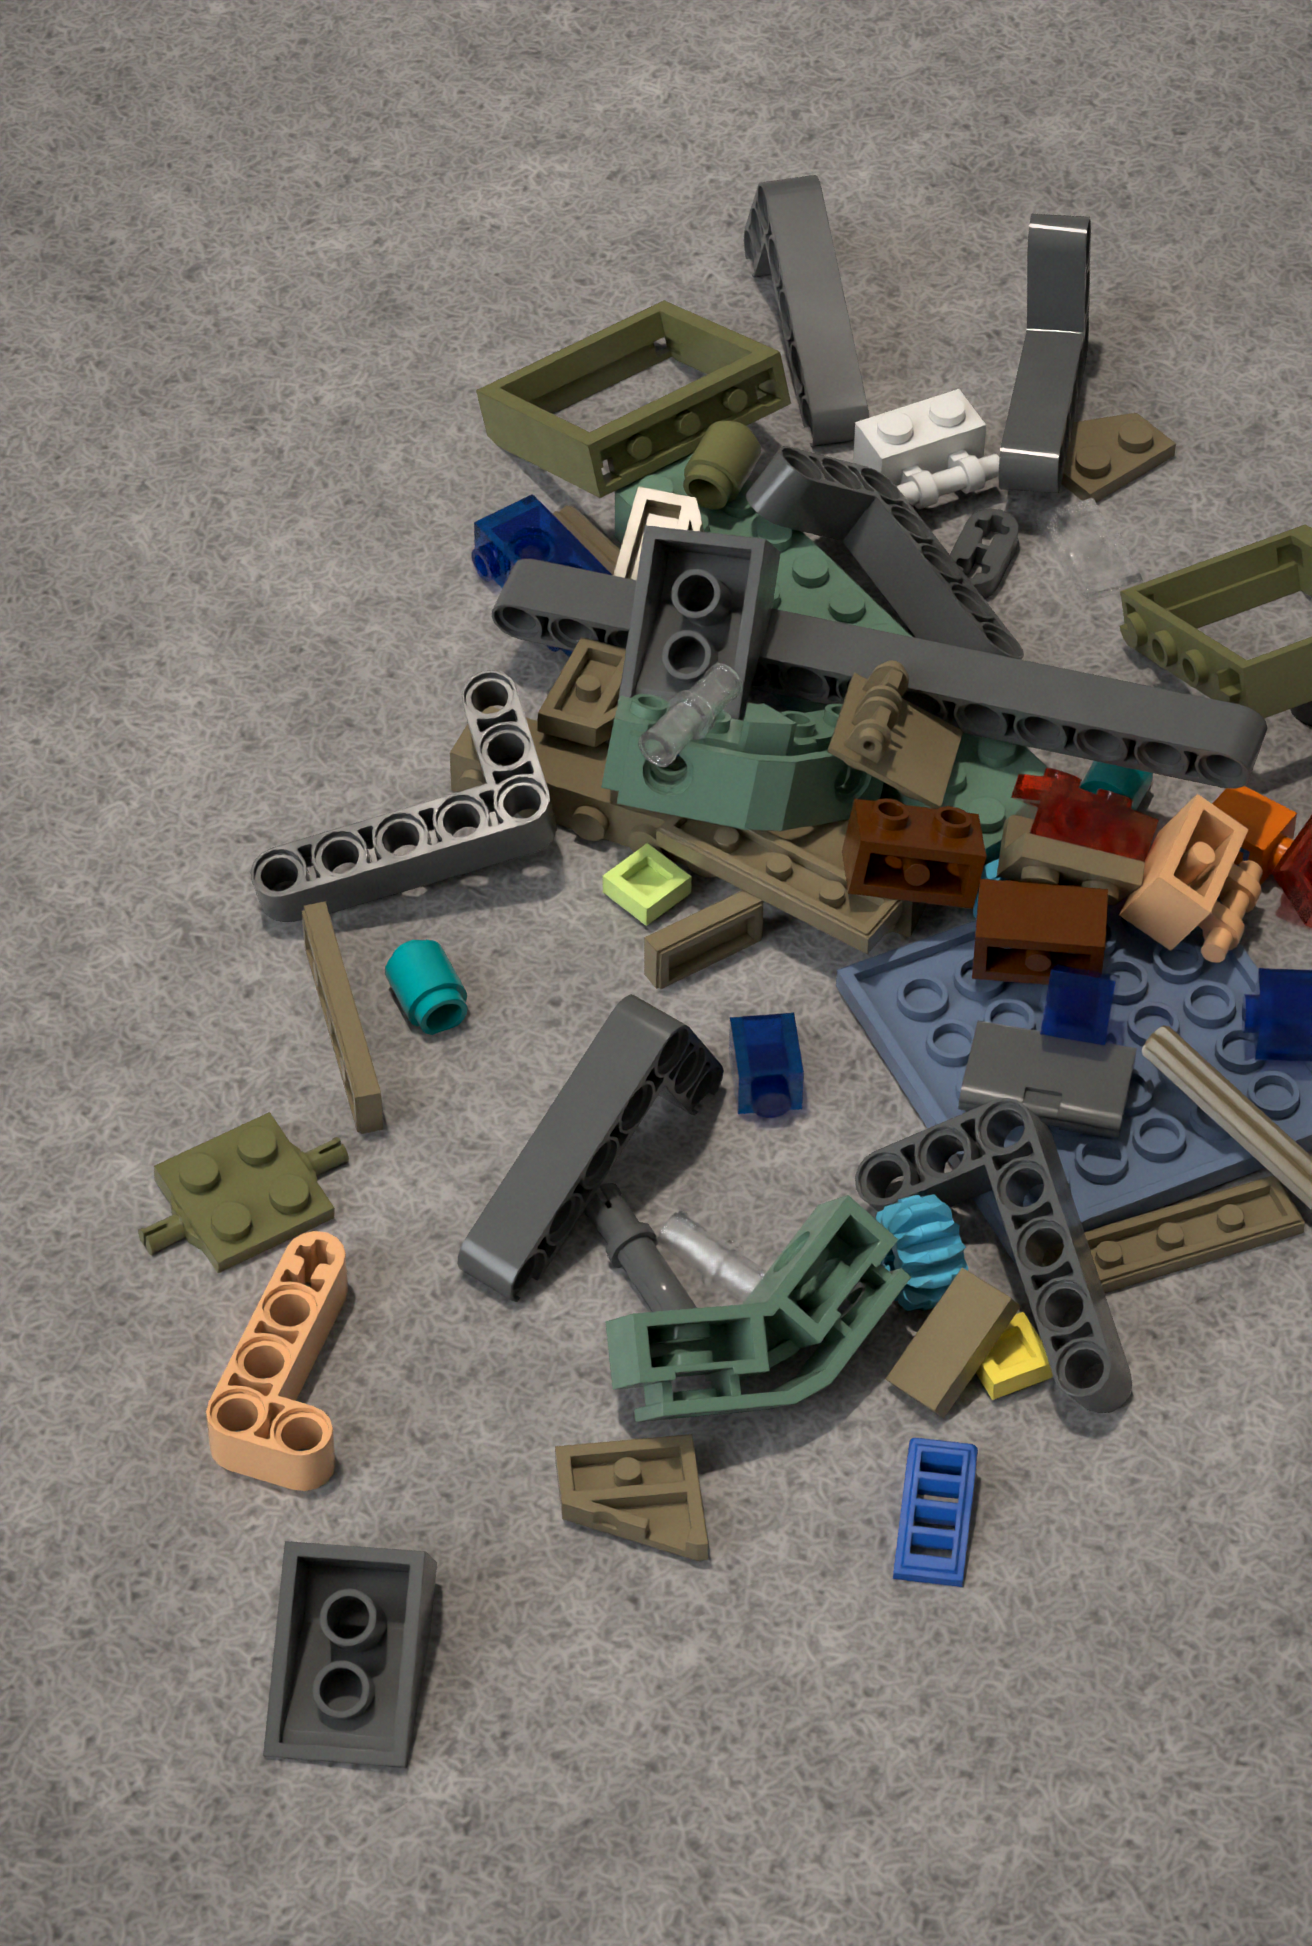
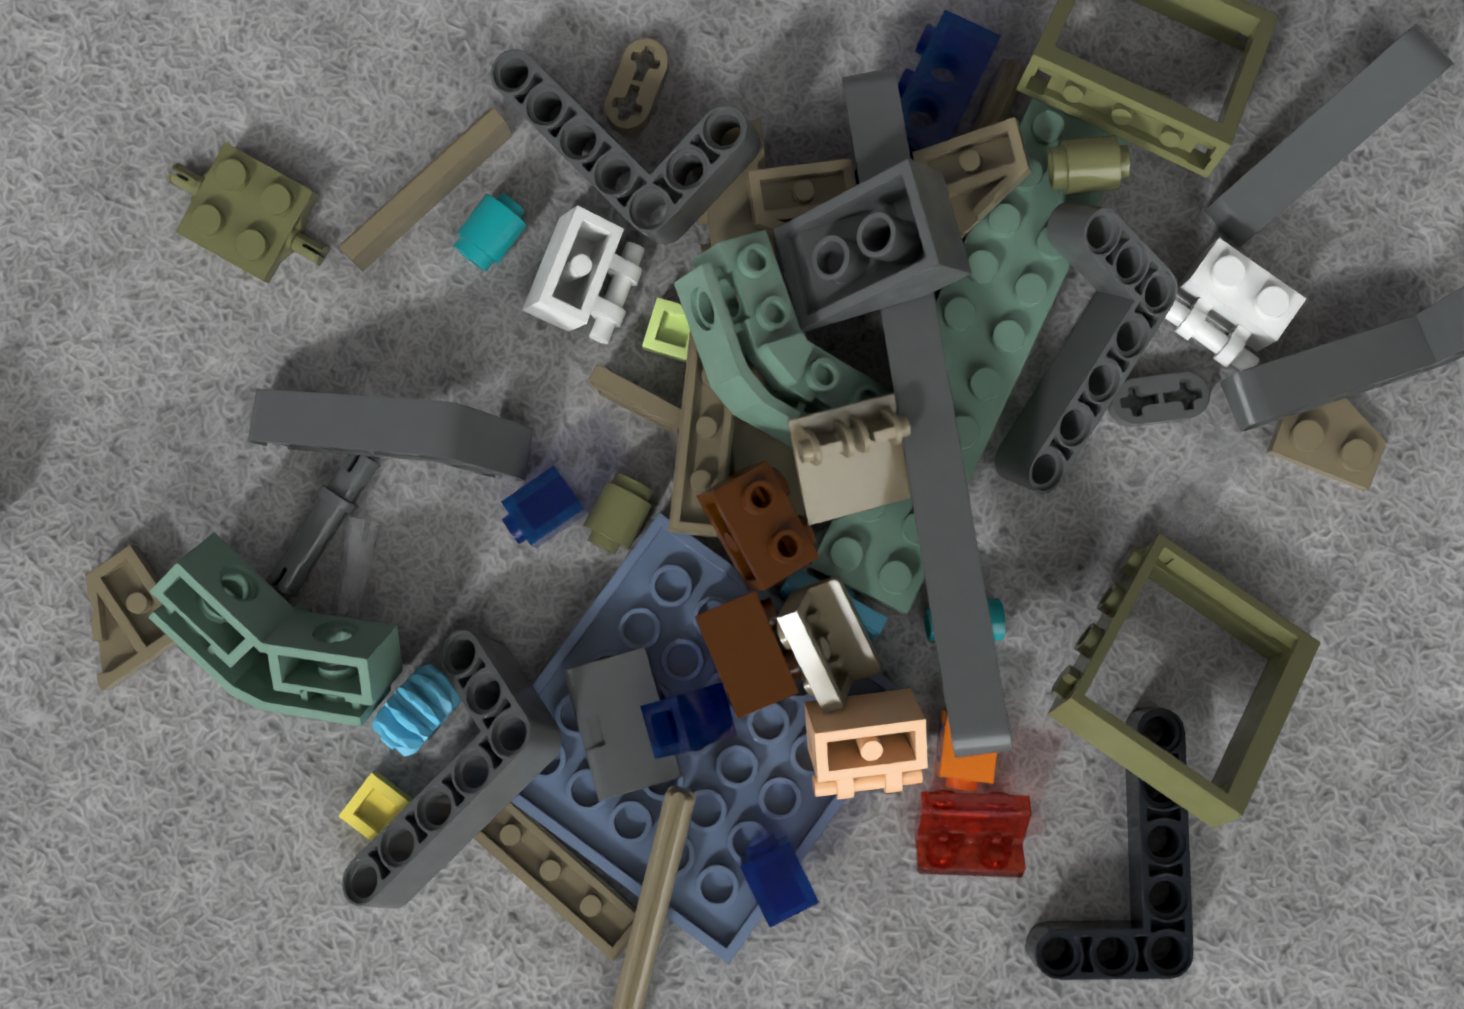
camera: 60 degrees right, 35 degrees up
light nougat beam [206,1231,348,1491] -> none
clear pin [638,663,743,767] -> none
dark tan tile [885,1267,1021,1419] -> none
blue slope [893,1438,978,1587] -> none
clear red bracket [1011,768,1159,862] -> none
none -> white brick [522,205,645,344]
none -> olive brick [583,473,653,555]
none -> dark tan beam [604,38,669,135]

